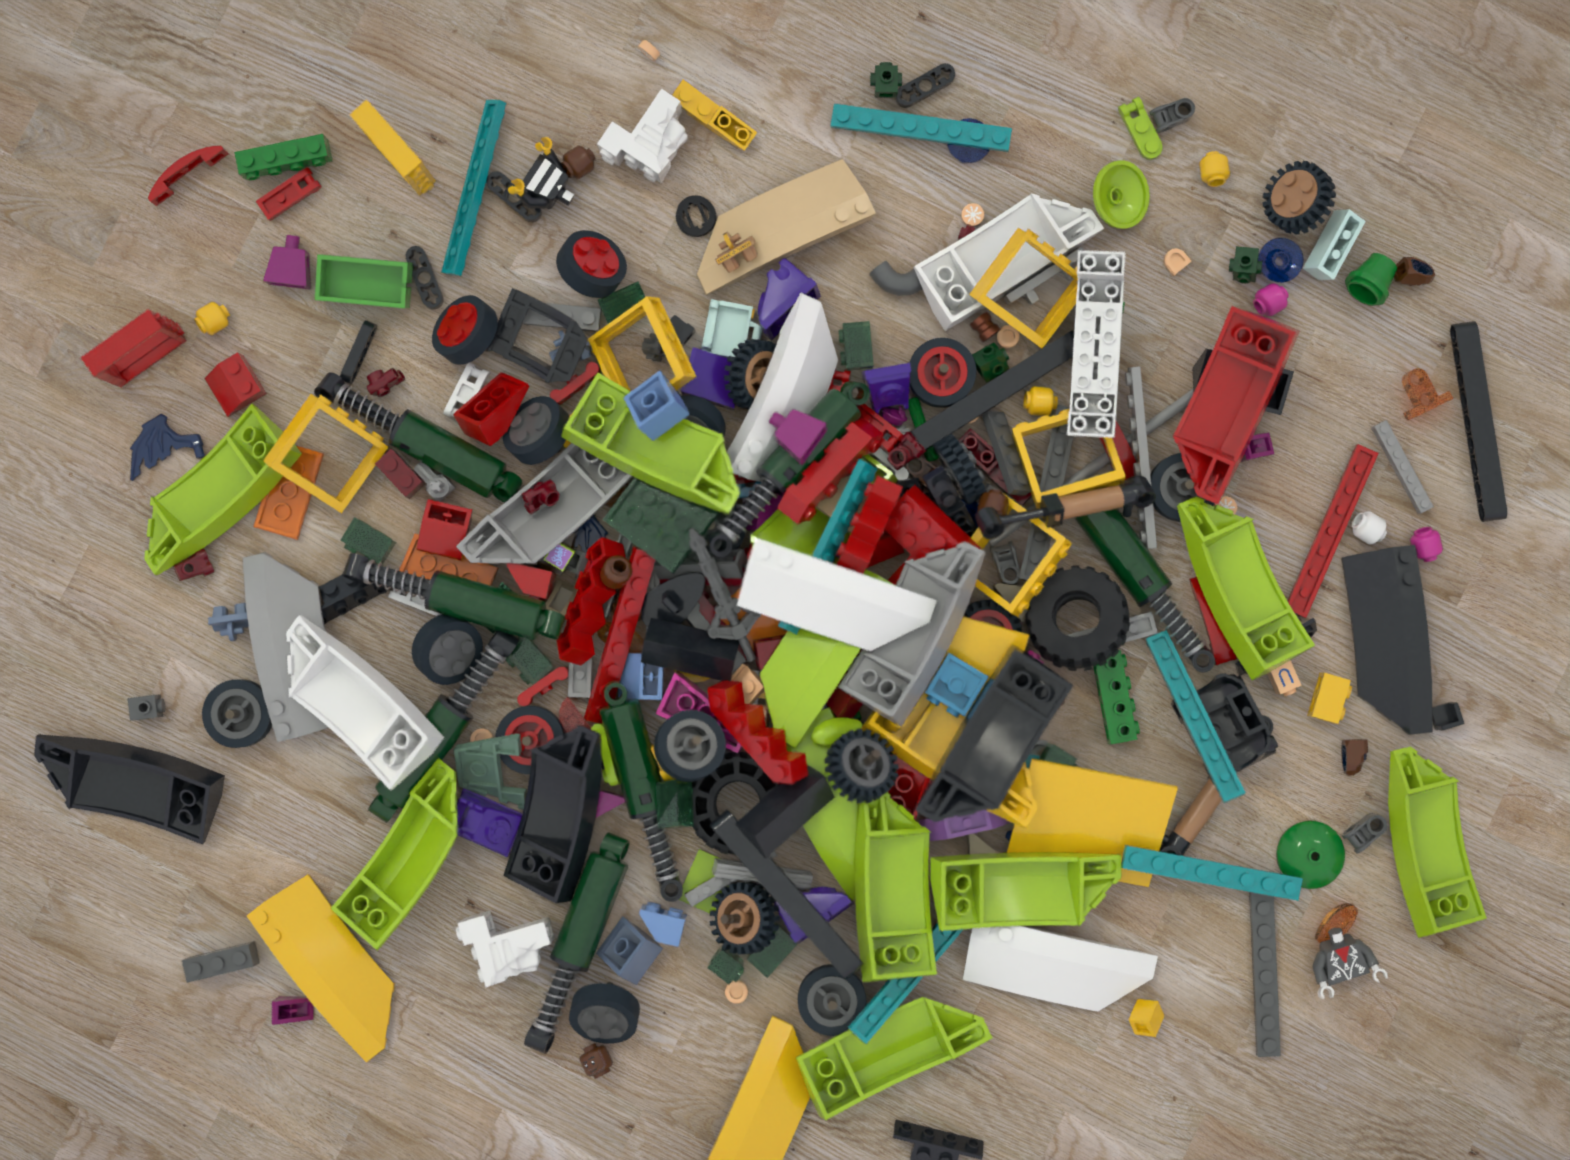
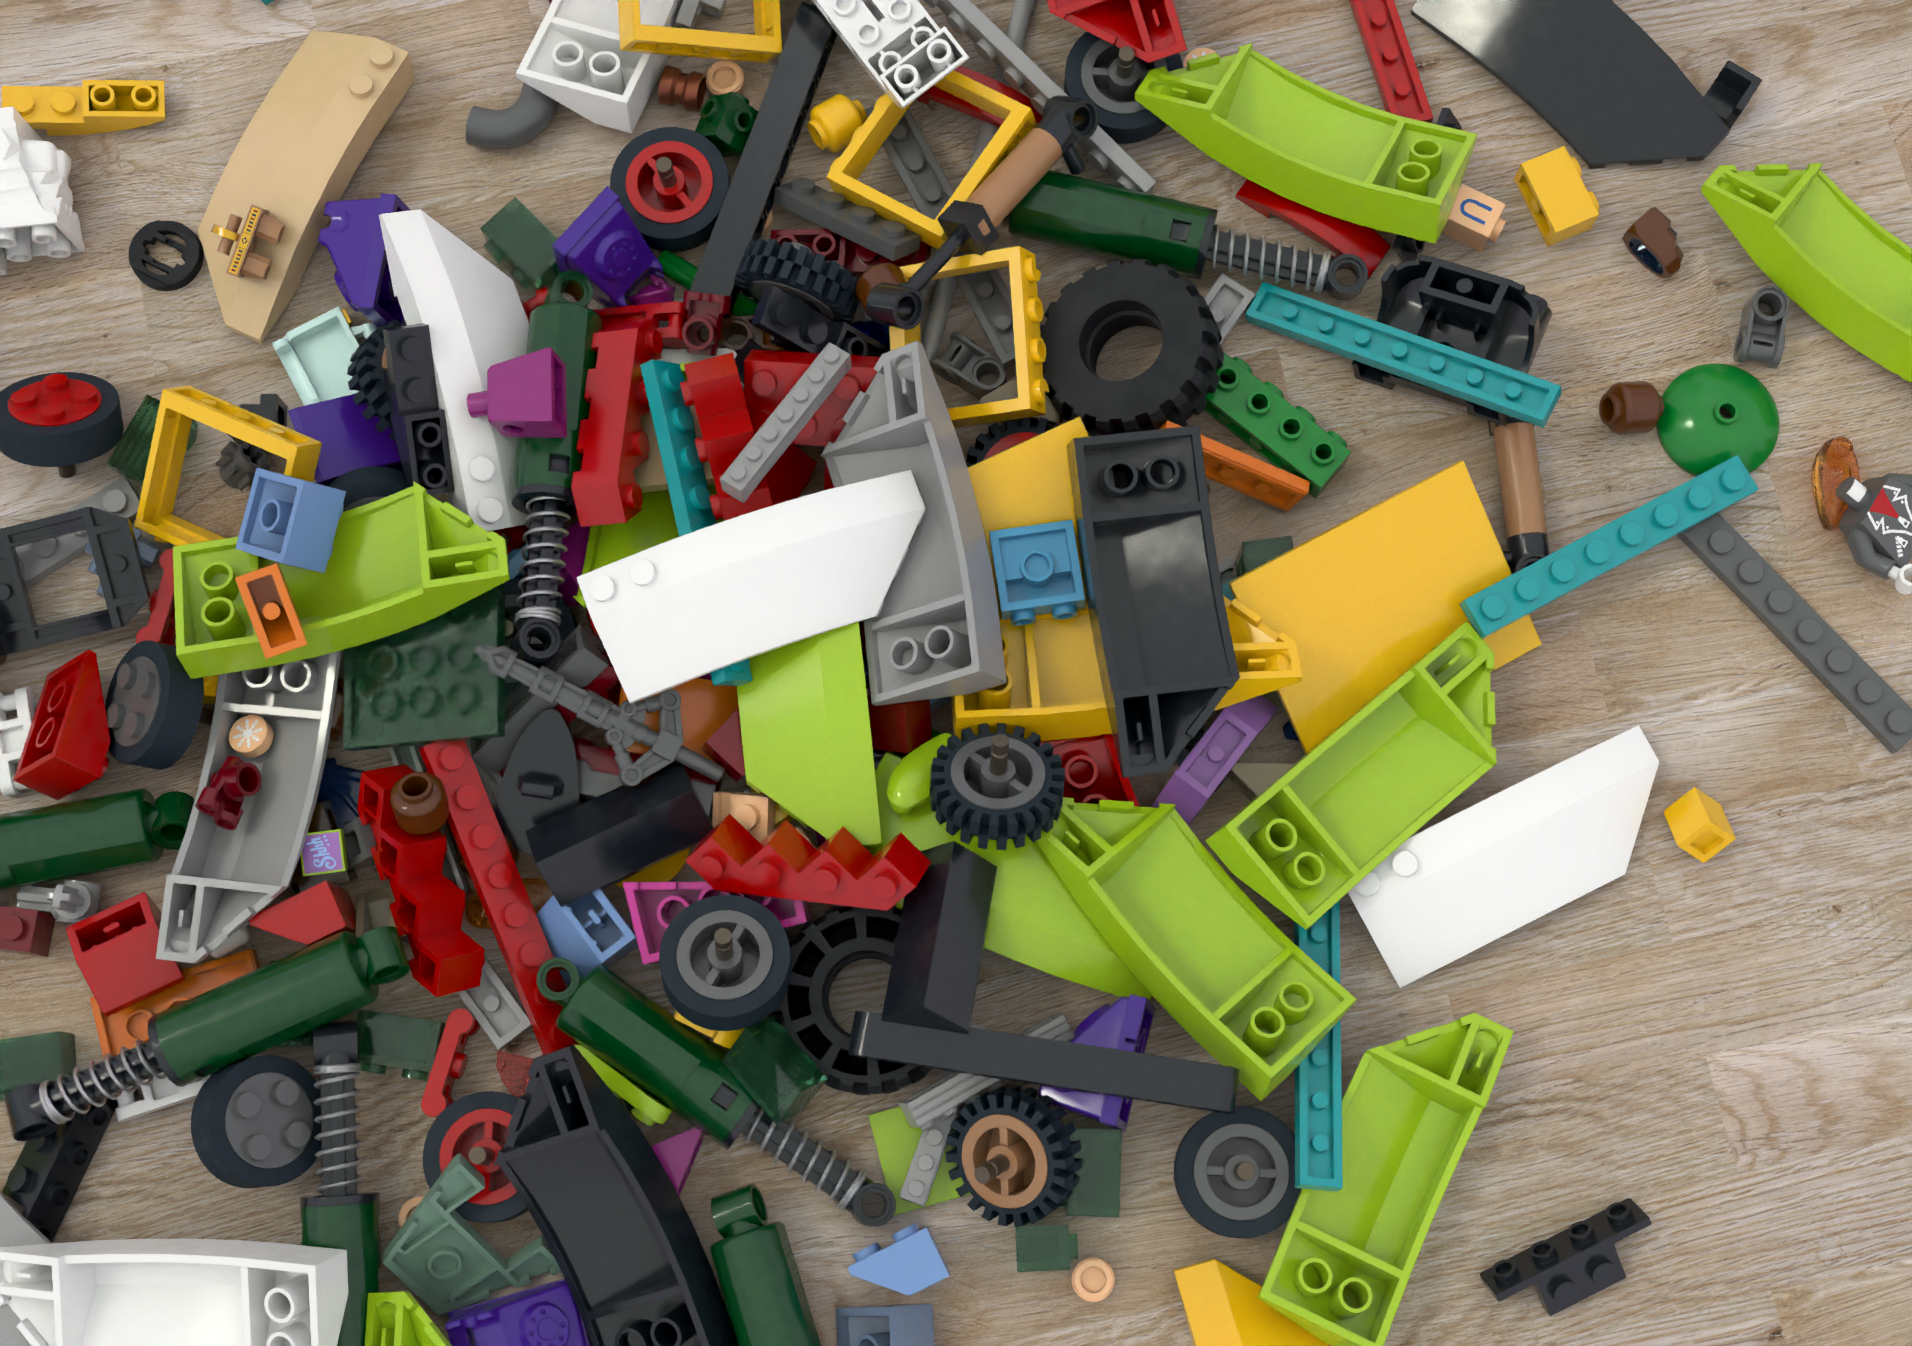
camera: 35 degrees left, 10 degrees down
none -> light nougat tile [229,714,274,758]
none -> orange slope [235,562,308,659]
none -> black slope [383,323,454,495]
none -> light grey piece [720,343,852,503]
none -> orange tile [1159,420,1310,512]
none -> reddish brown head [1599,381,1664,435]

